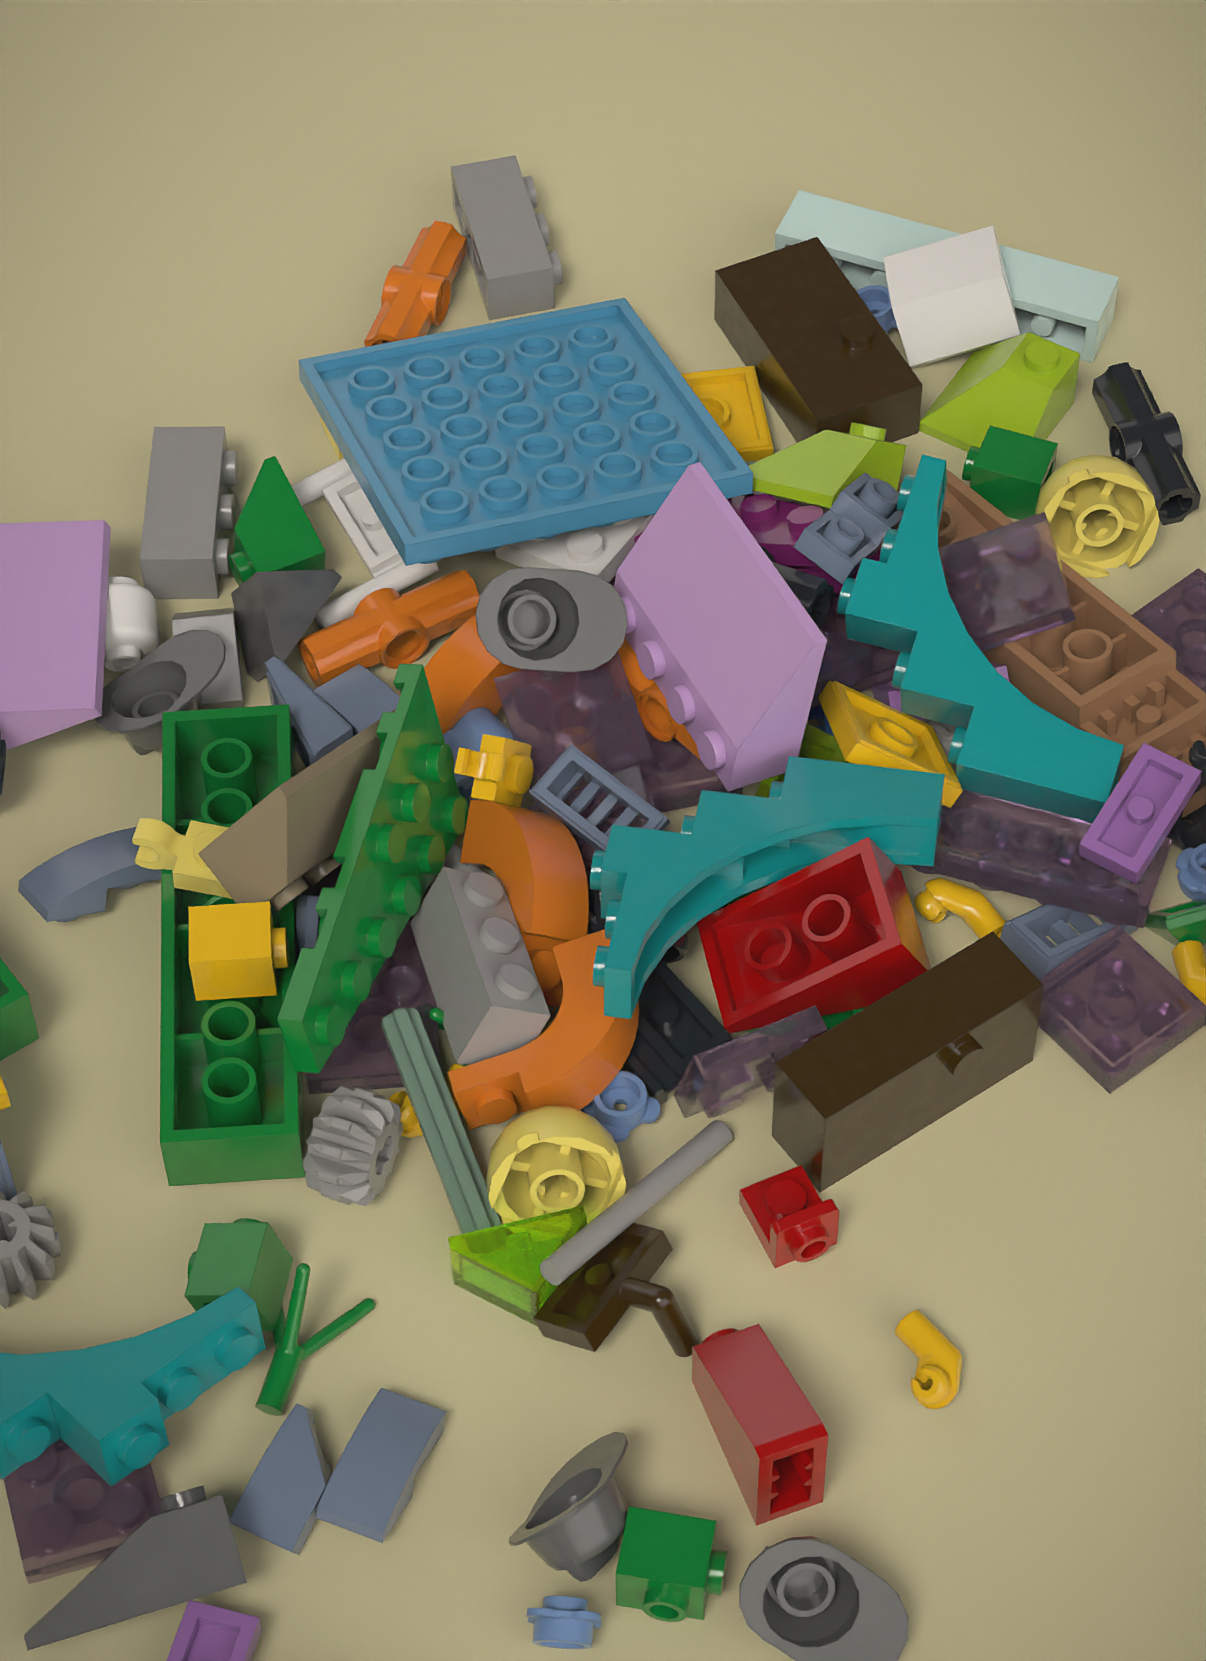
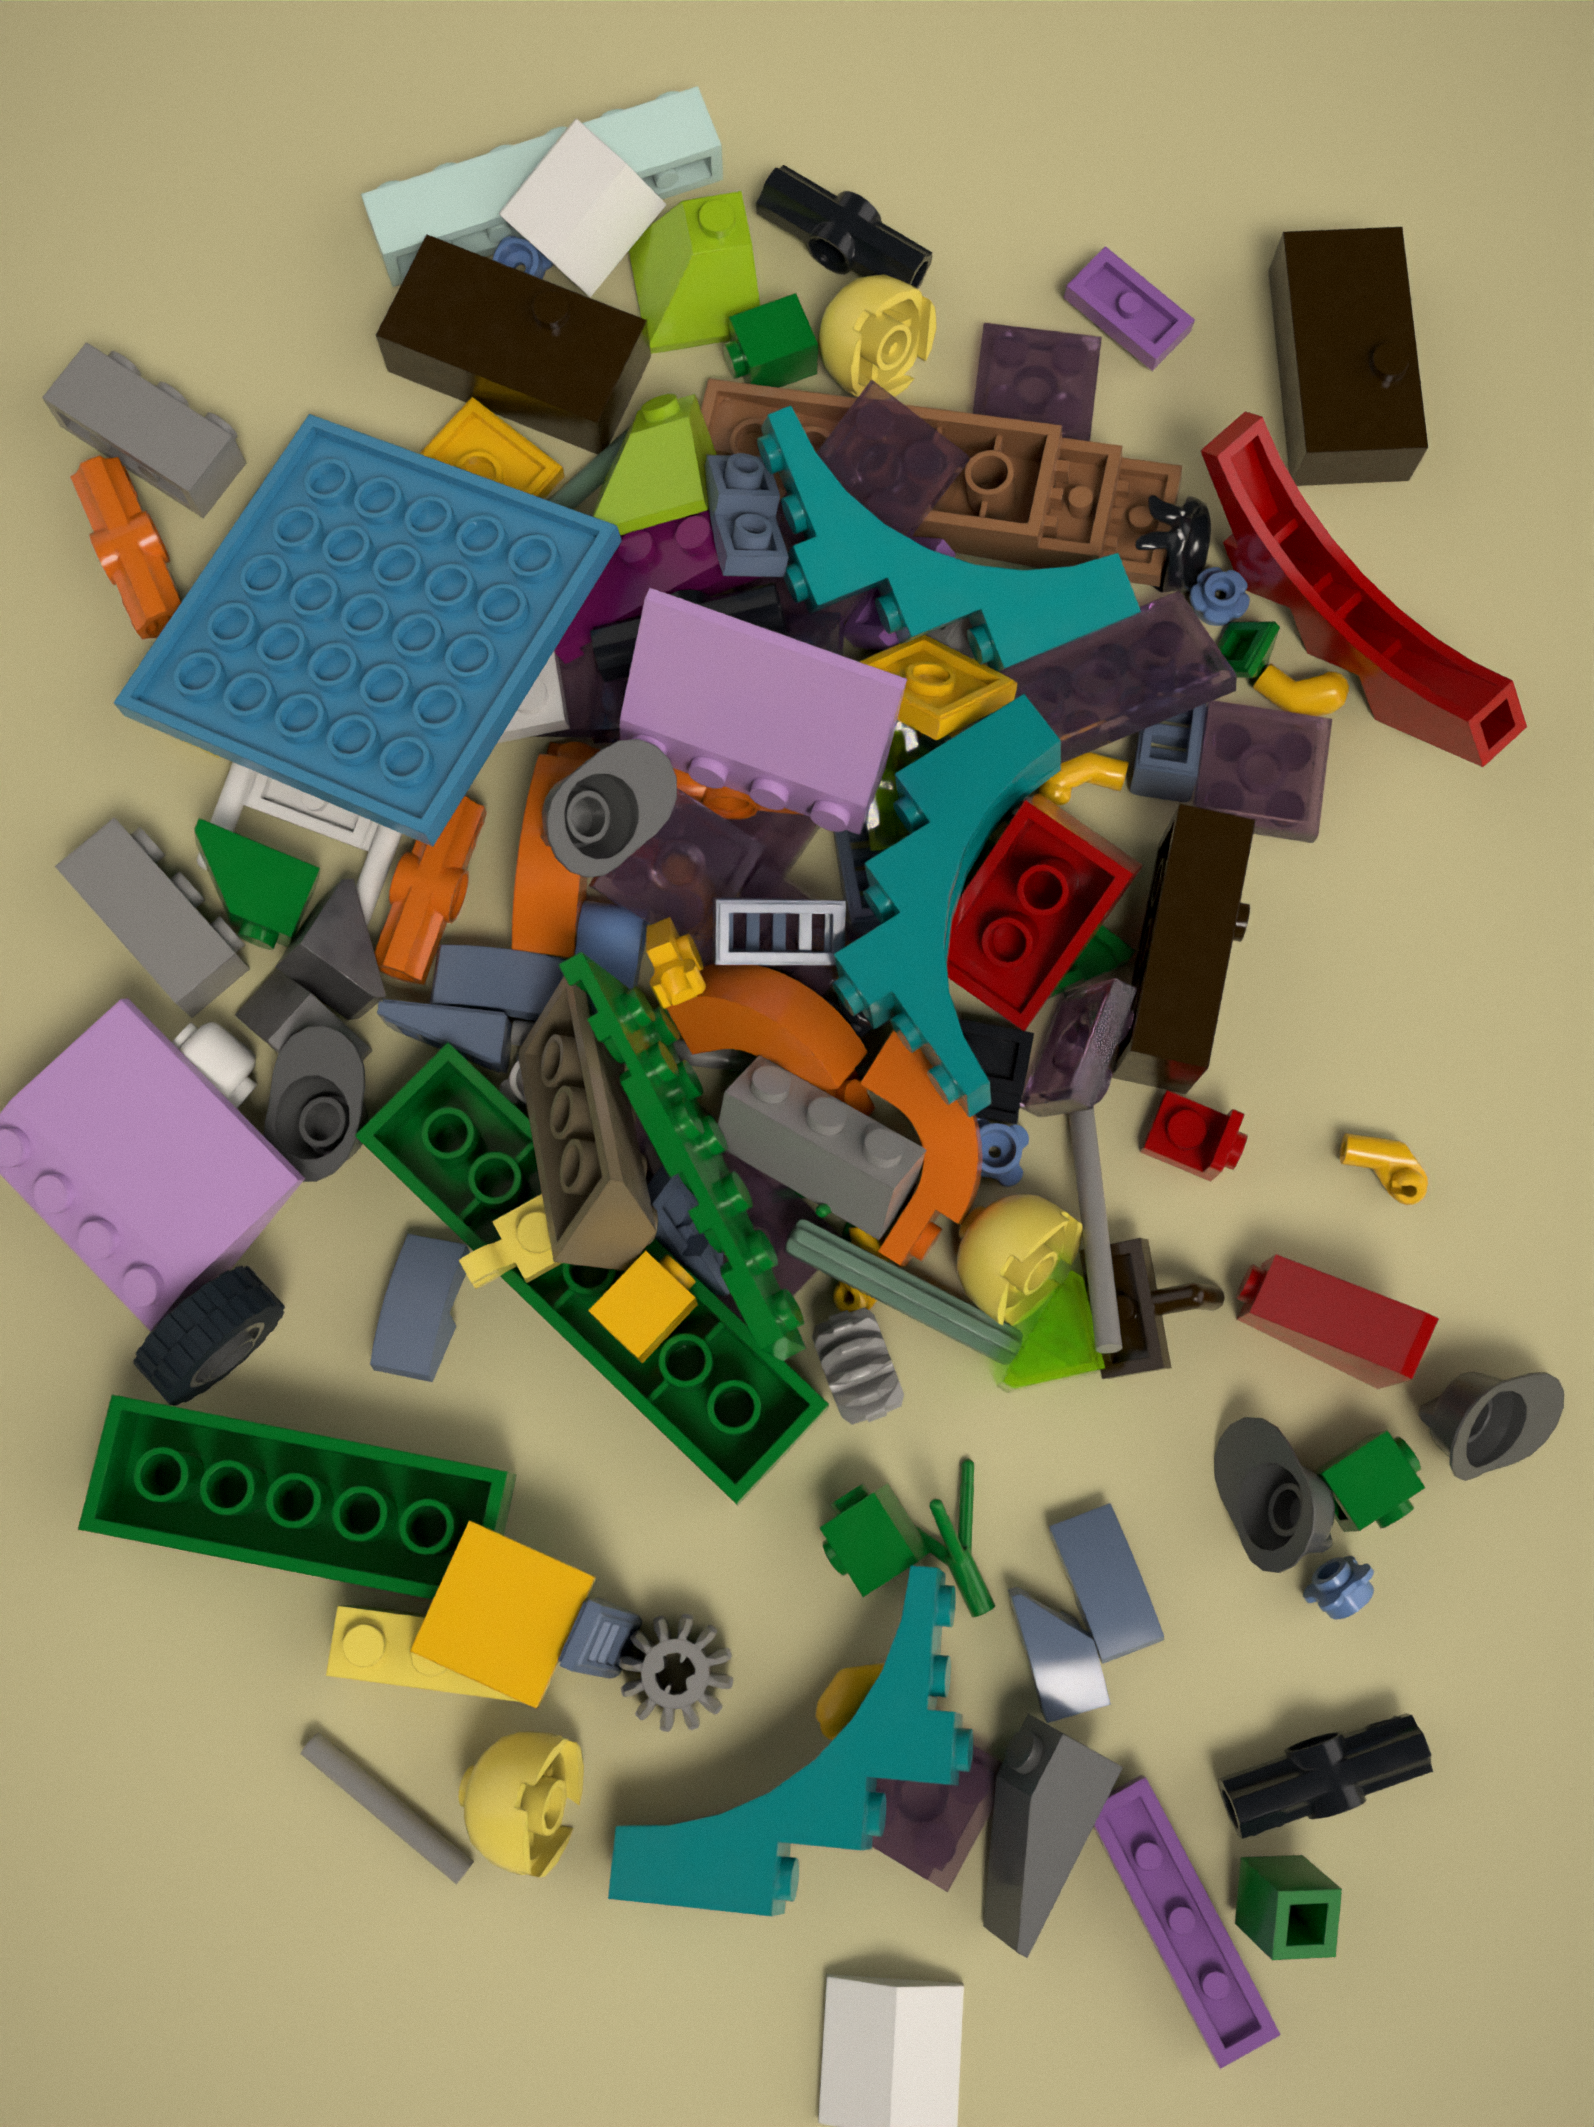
camera: 45 degrees left, 25 degrees up
medium lavender plate [1079,743,1201,884] -> none

